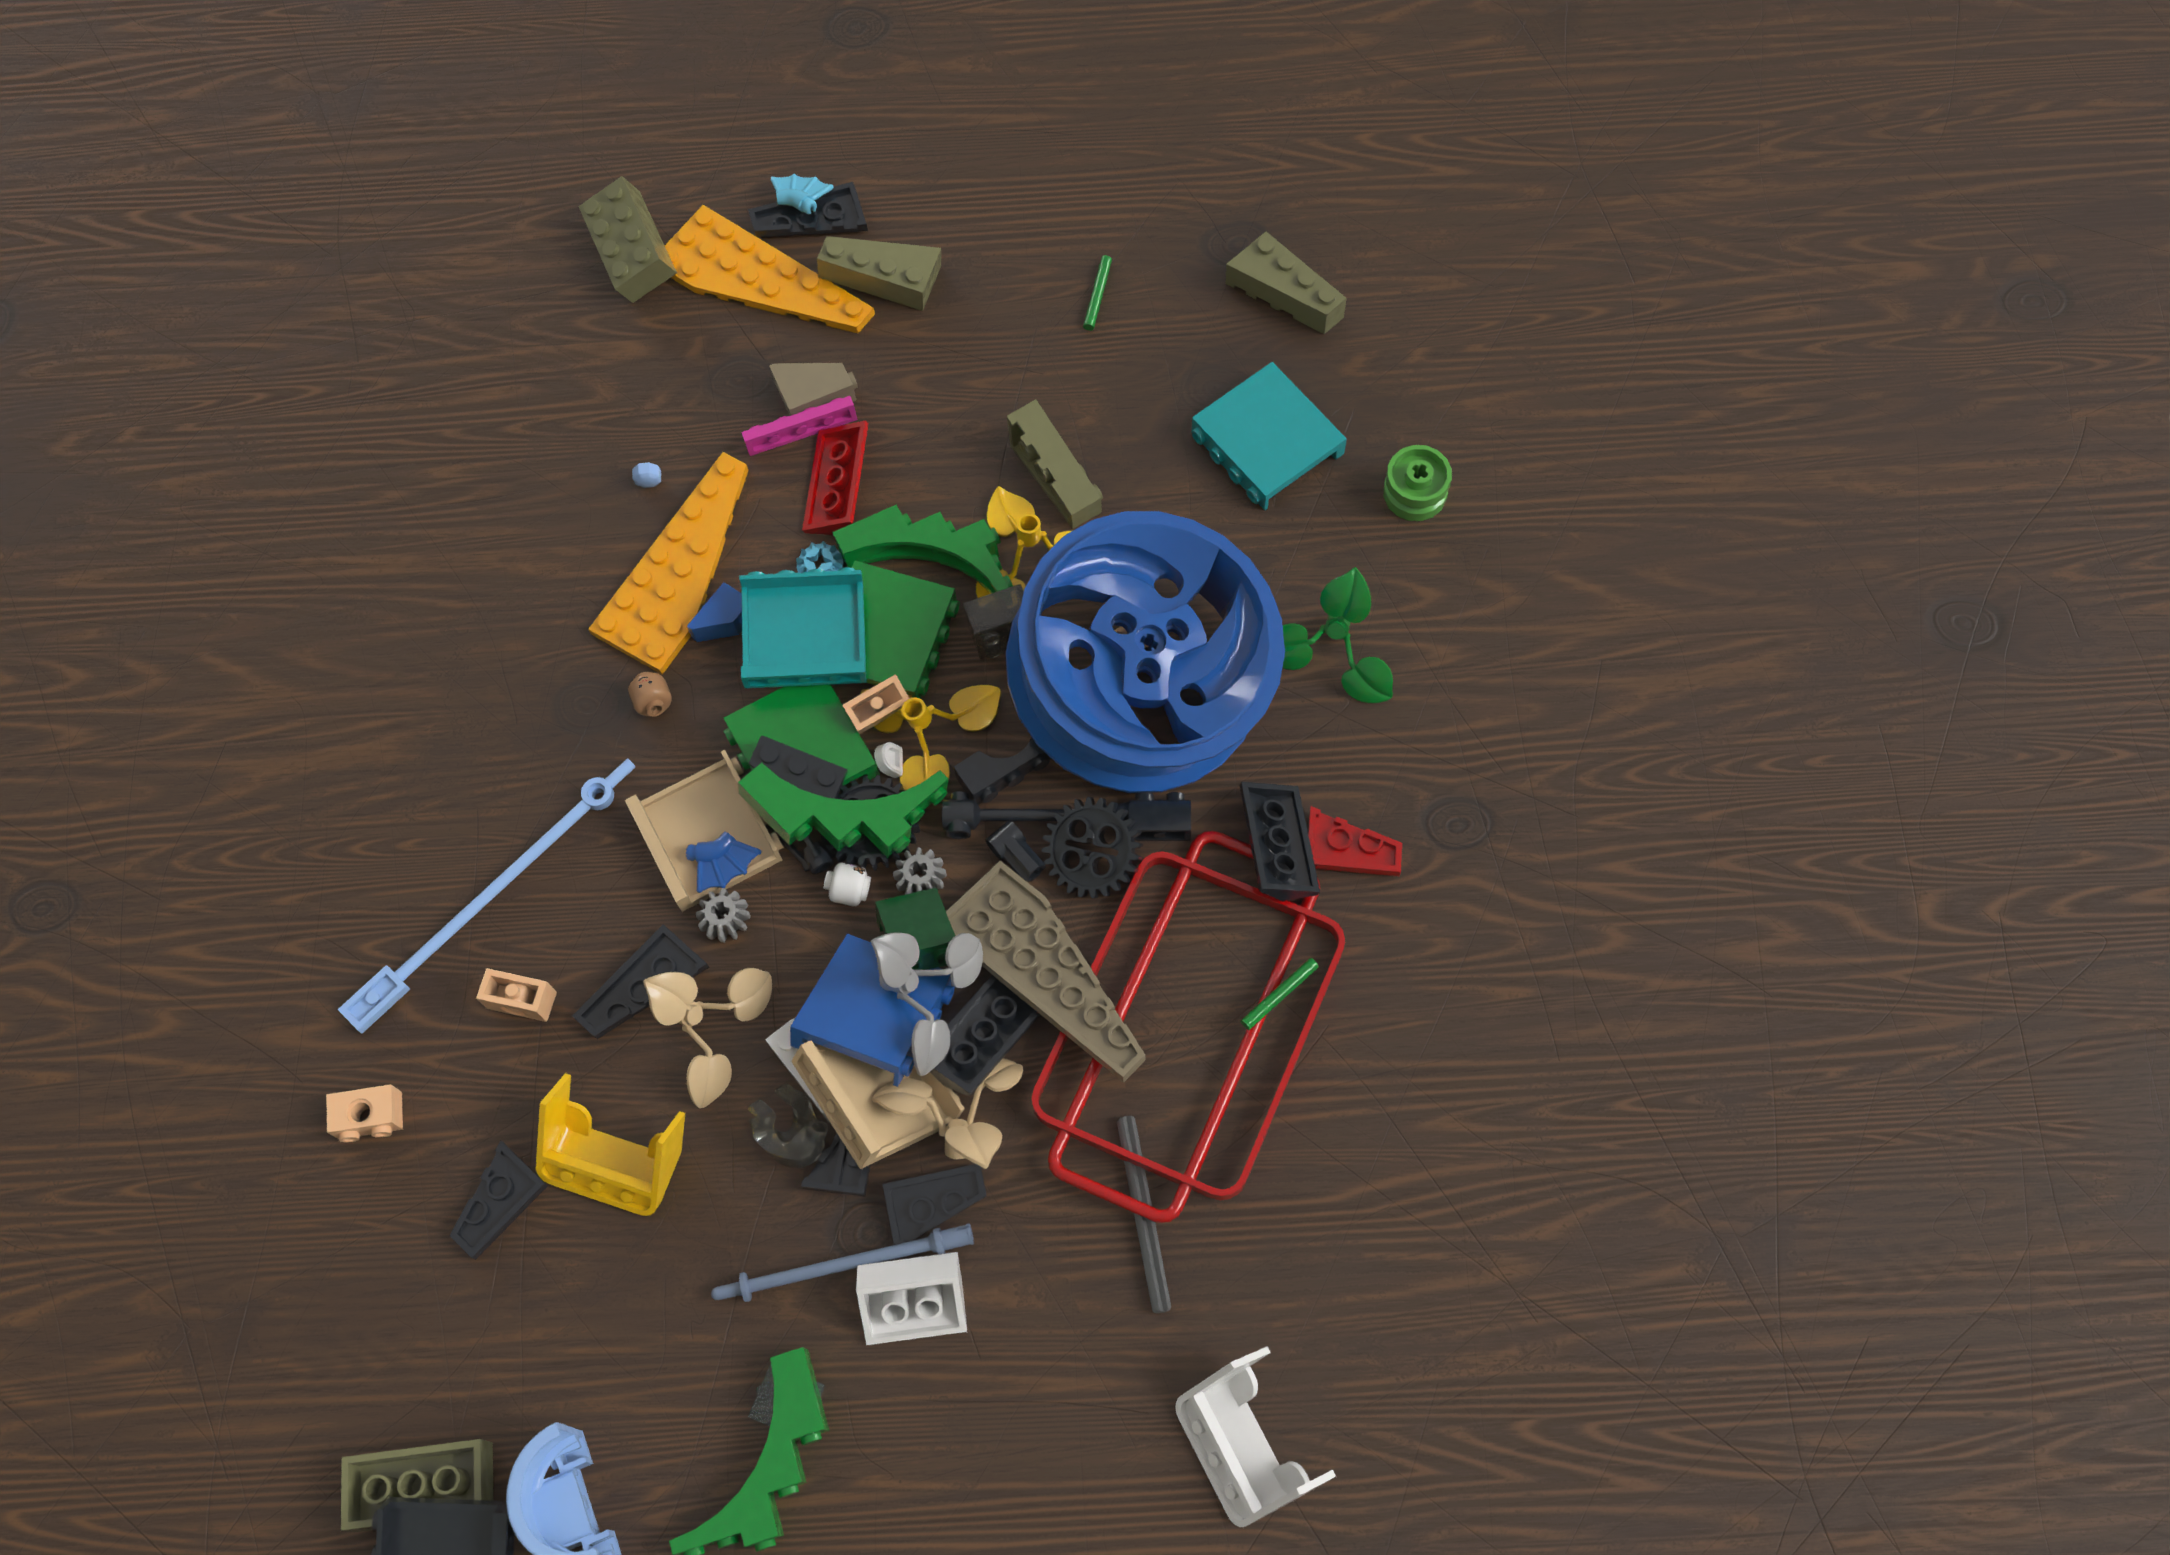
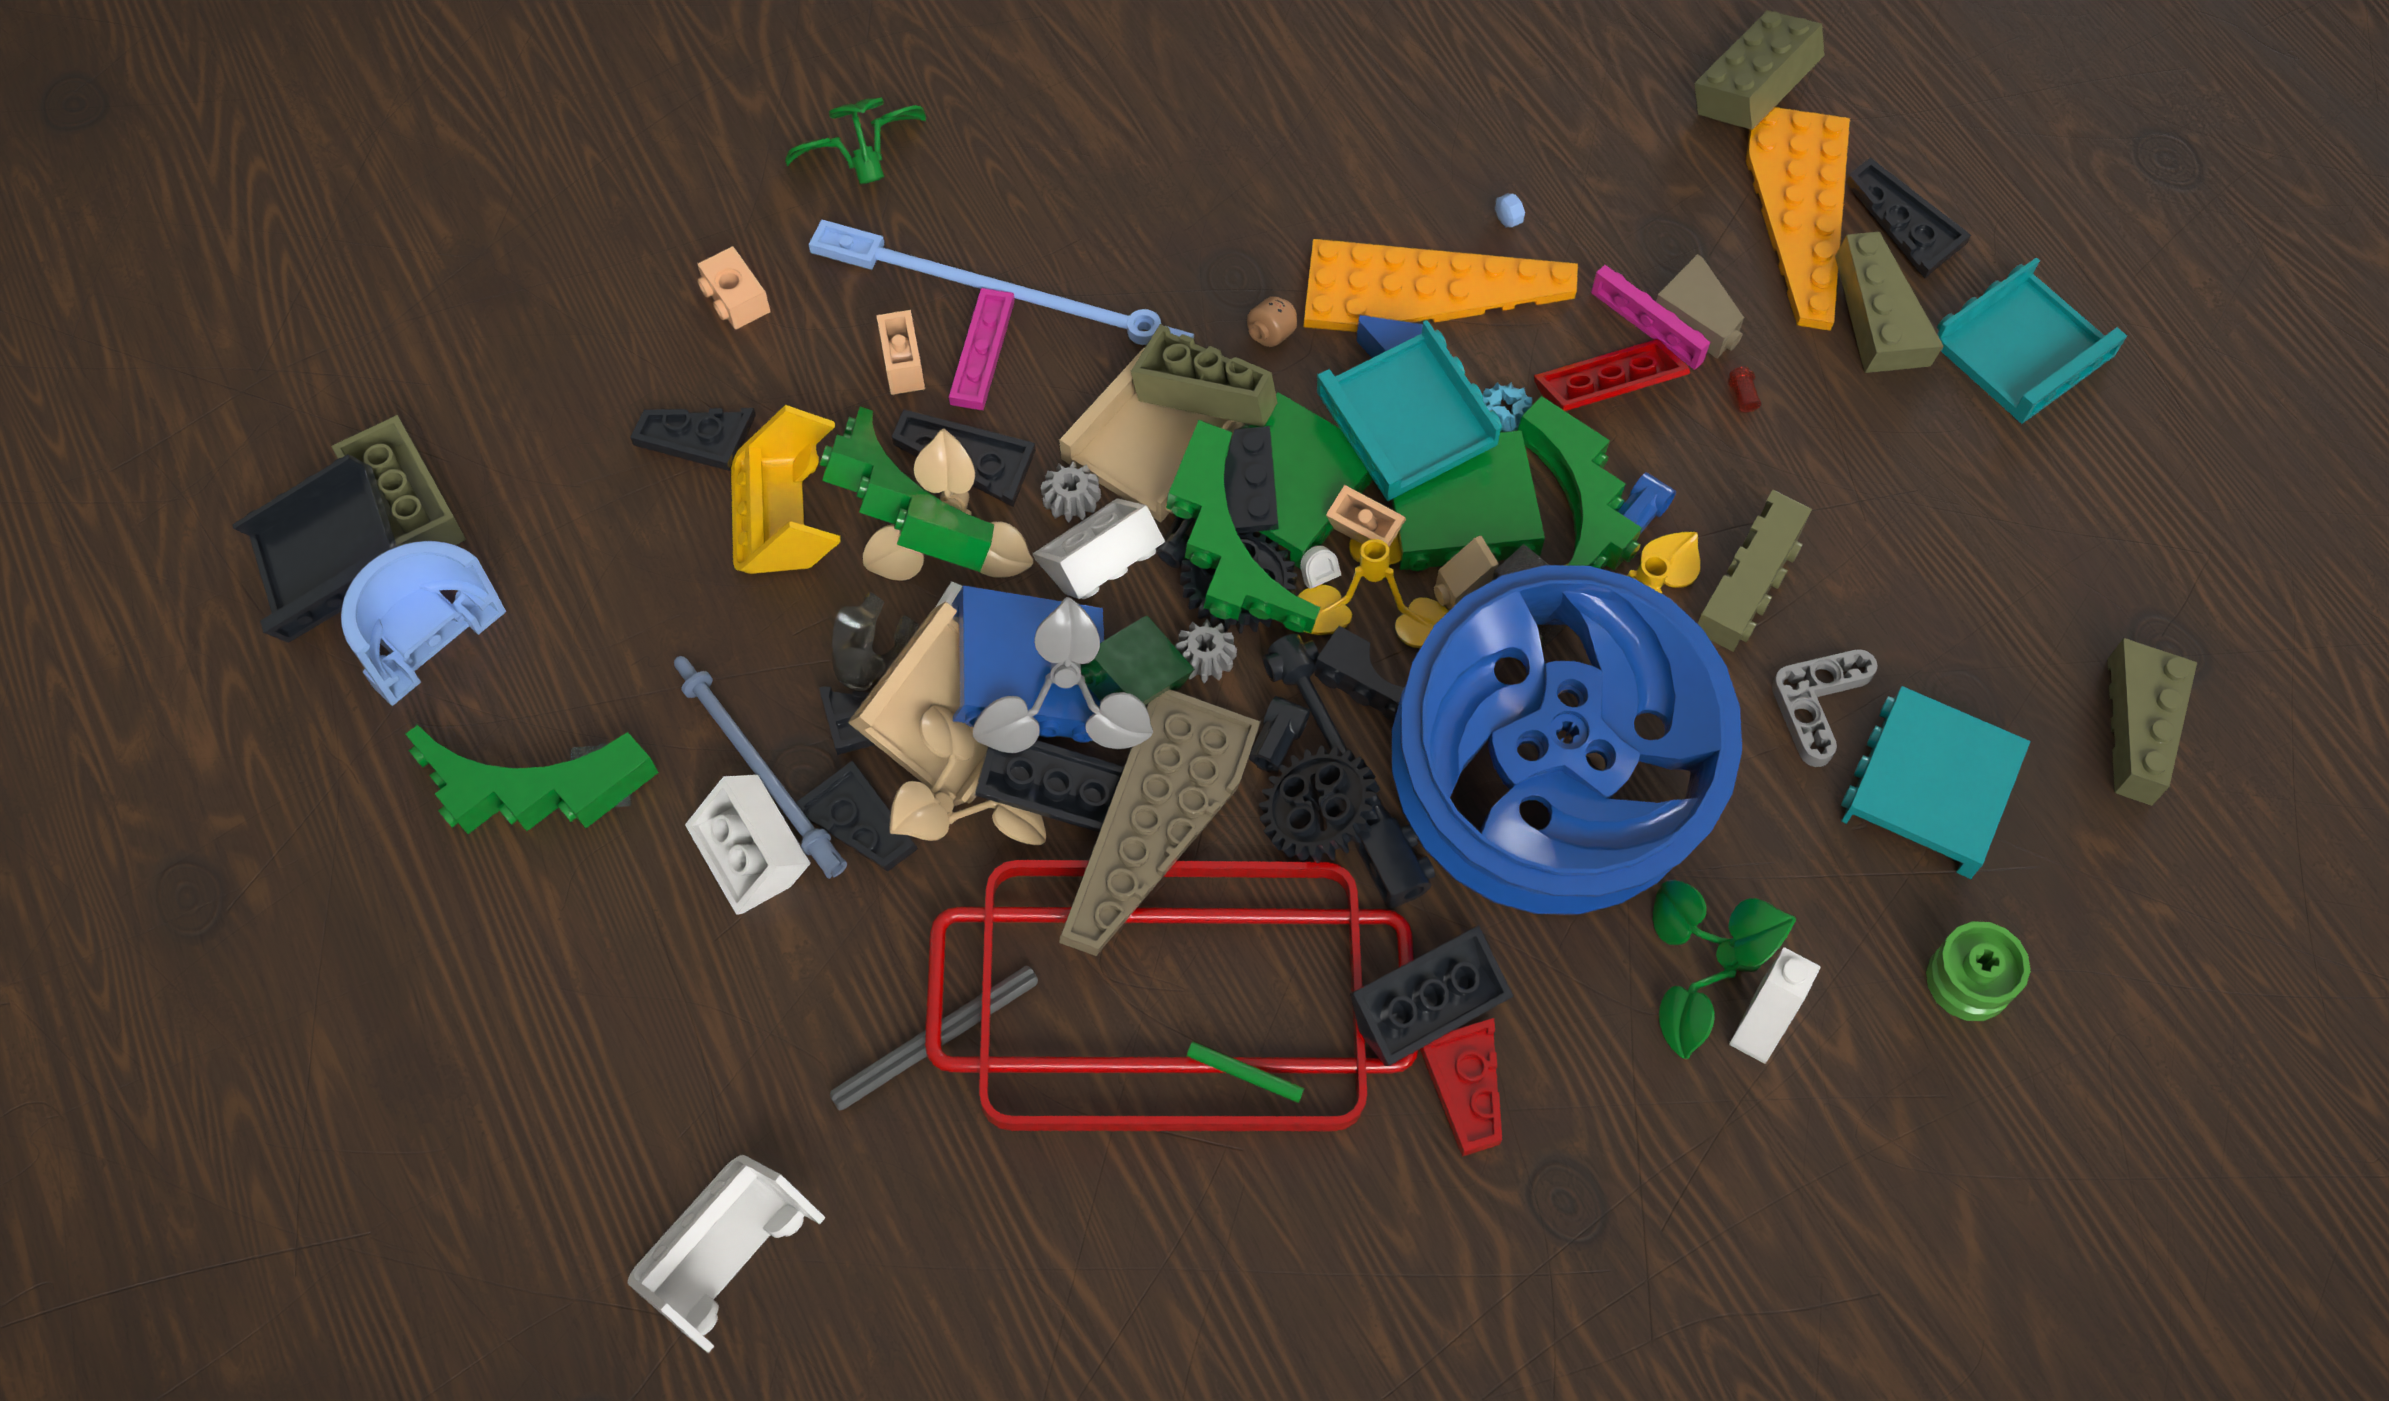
camera: 60 degrees right, 5 degrees down
blue arm [686,831,761,893] -> none
medium azure arm [770,174,833,214] -> none
white head [823,862,871,906] -> none
green bar [1083,255,1112,331] -> none
none -> green plant [785,98,926,185]
none -> green arch [819,406,994,572]
none -> dark pink plate [949,288,1015,410]
none -> white slope [1032,498,1165,599]
none -> olive wedge [1131,324,1278,427]
none -> tan slope [1434,536,1499,611]
none -> blue piece [1617,472,1677,534]
none -> clear red pin [1728,366,1761,413]
none -> white slope [1729,947,1821,1064]
none -> light grey beam [1772,649,1878,767]
none -> teal panel [1937,258,2127,424]

